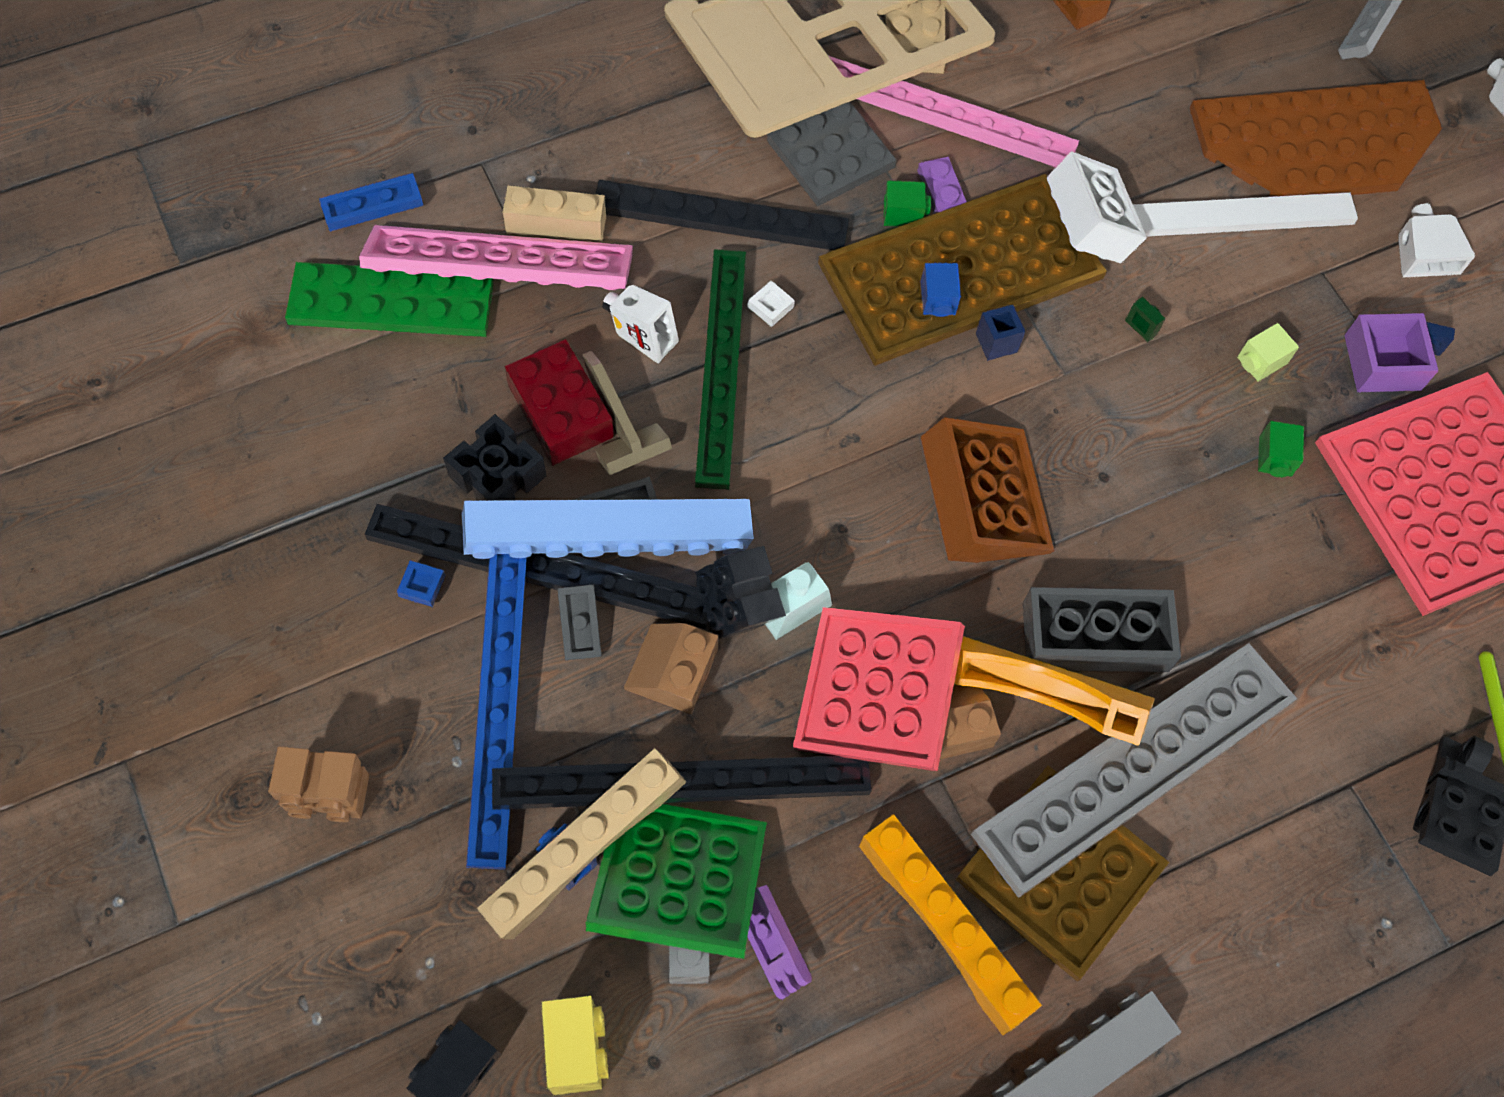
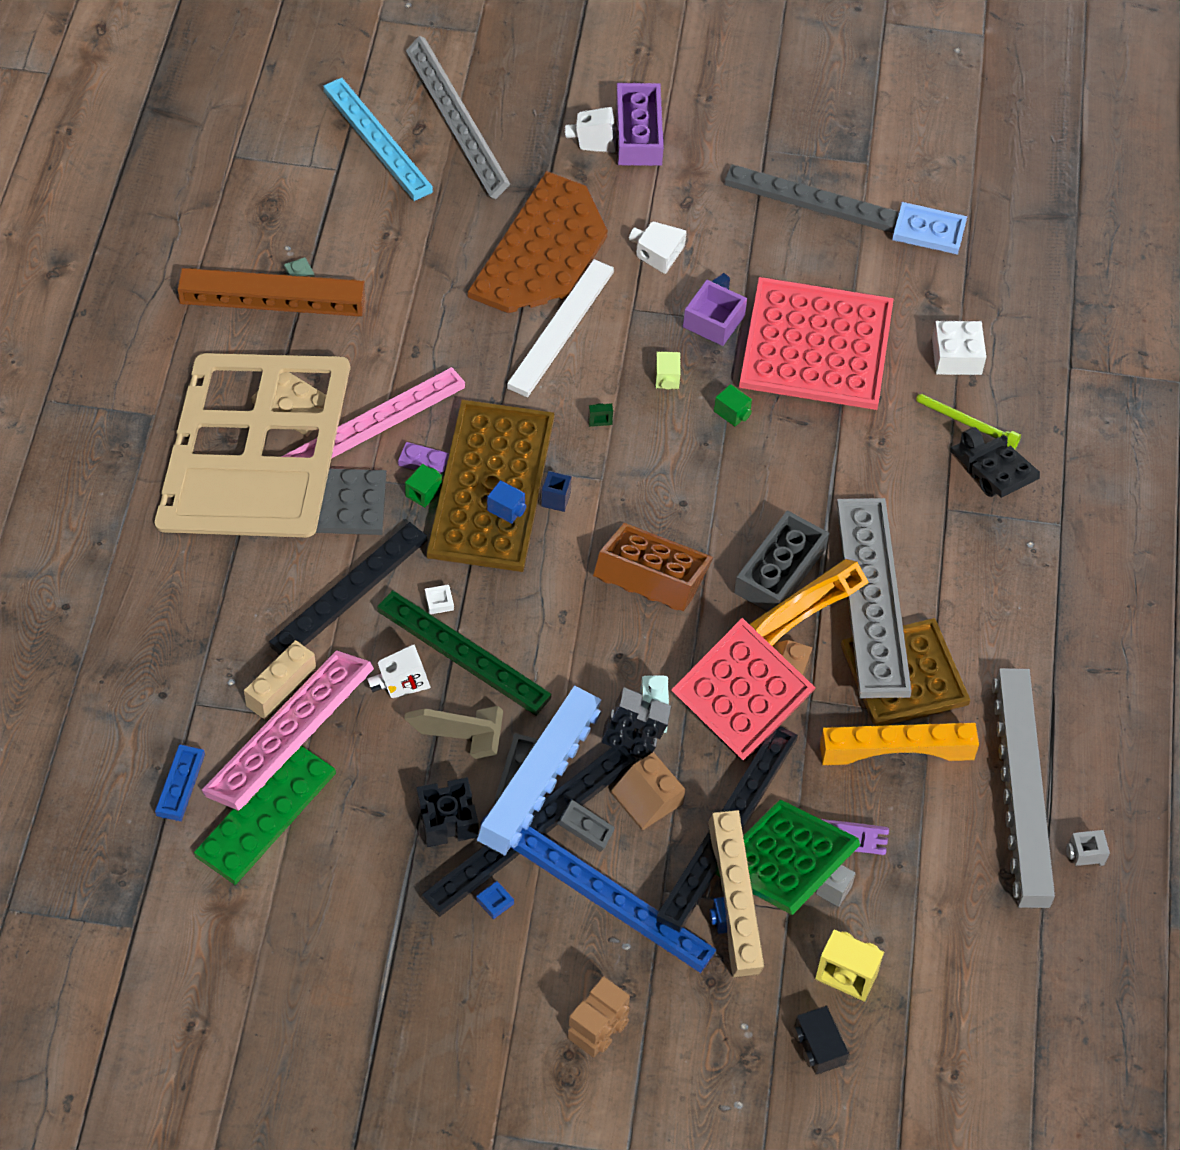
camera: 55 degrees left, 10 degrees down
dark red brick [504,339,614,466] -> none
white brick [1047,151,1147,263] -> none

